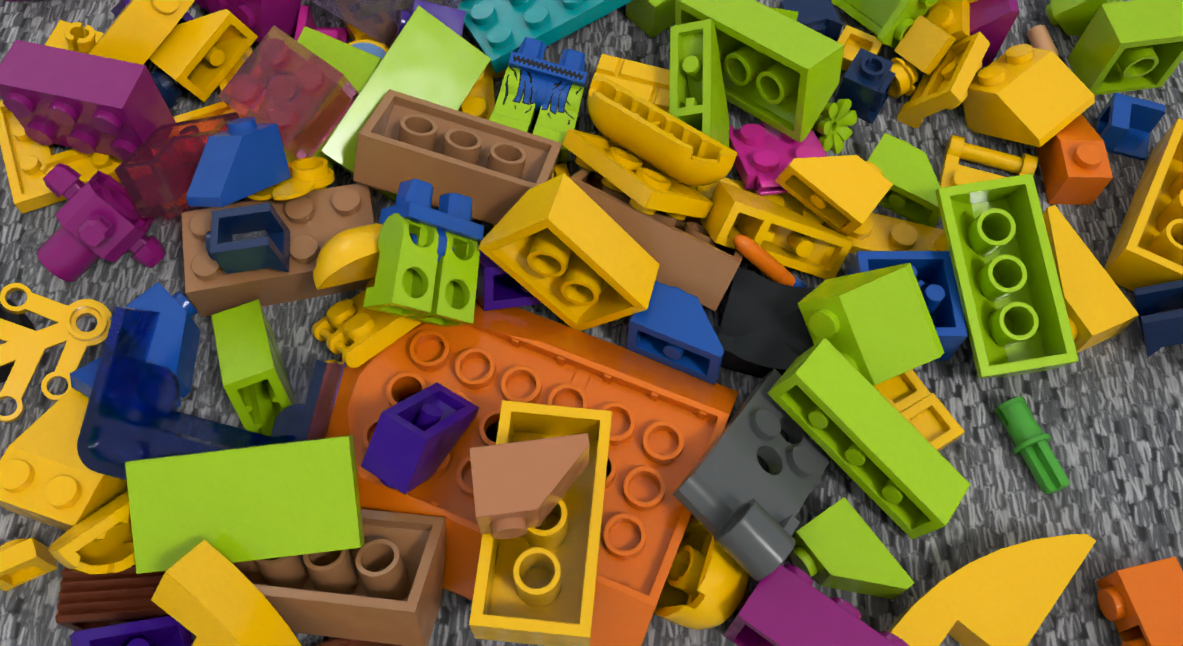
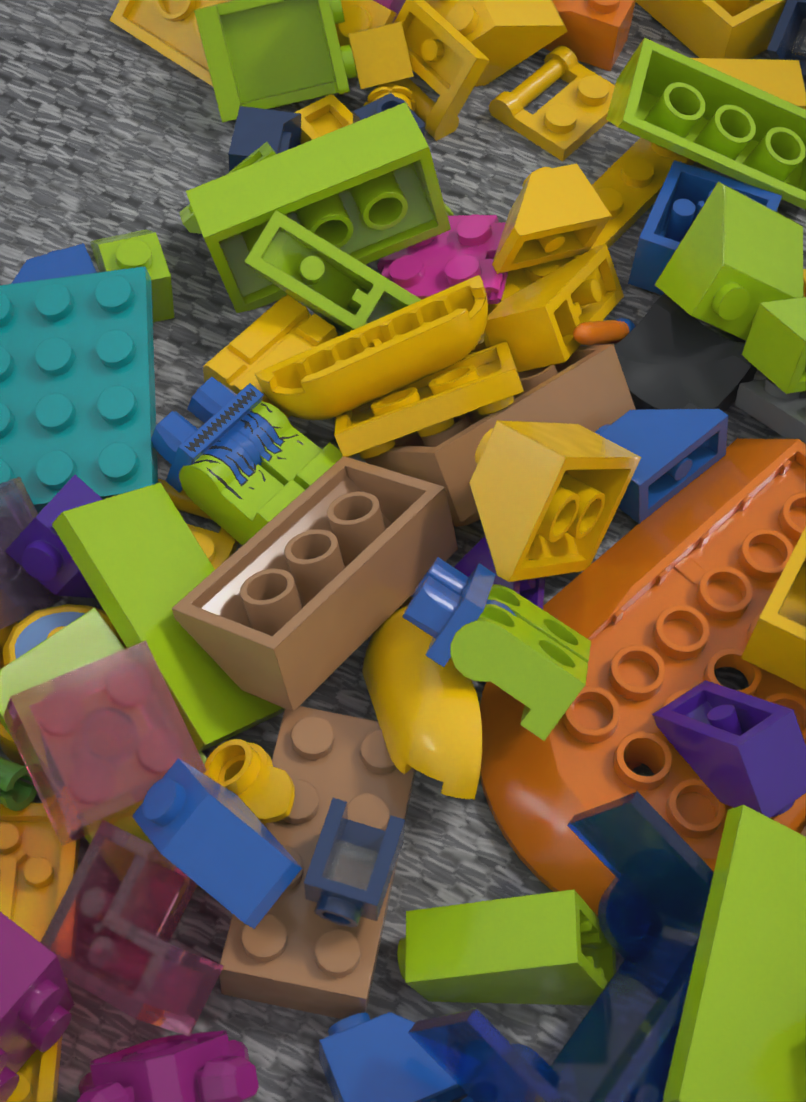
camera: 70 degrees left, 5 degrees down
yellow plate [311,277,422,368] -> none
lime slope [867,132,941,227] -> none

